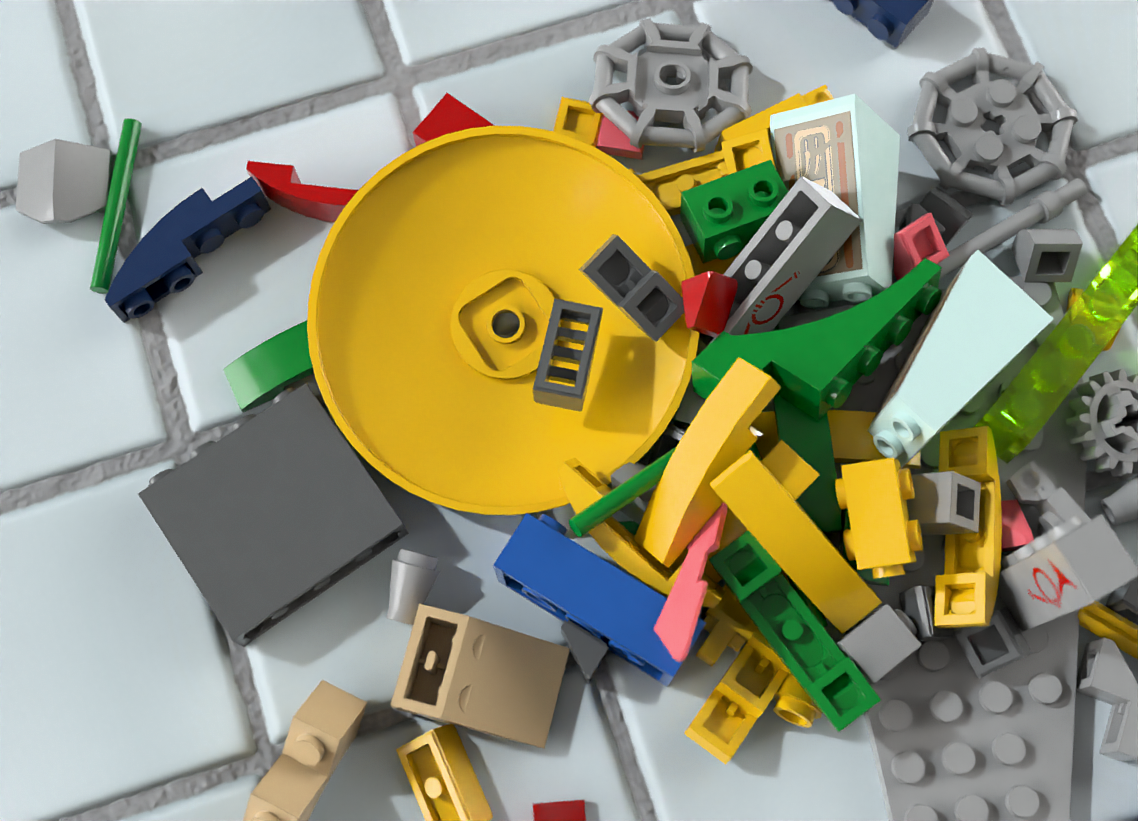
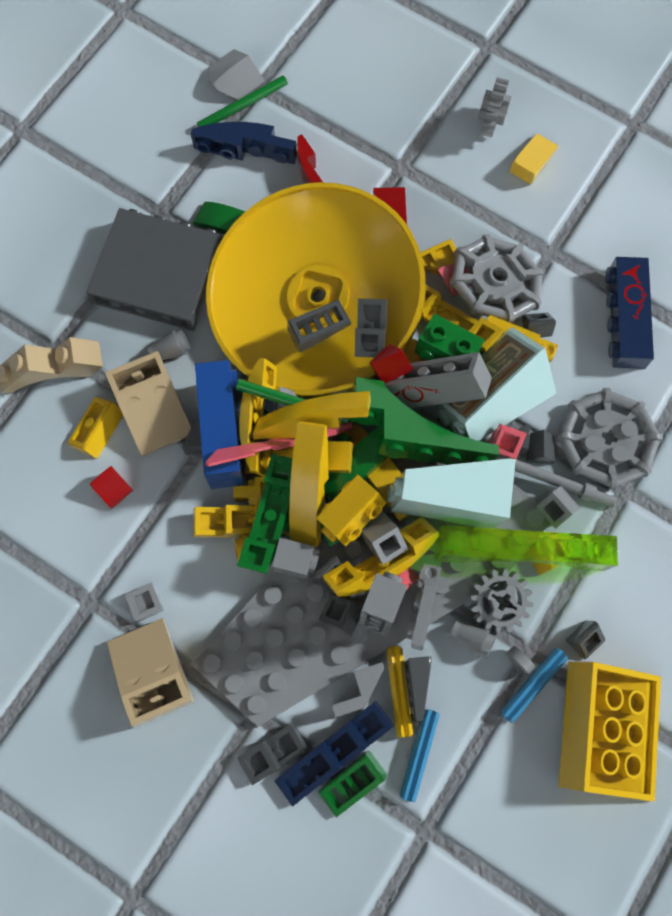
camera: 50 degrees right, 0 degrees up
none -> dark grey slope [522,312,556,337]

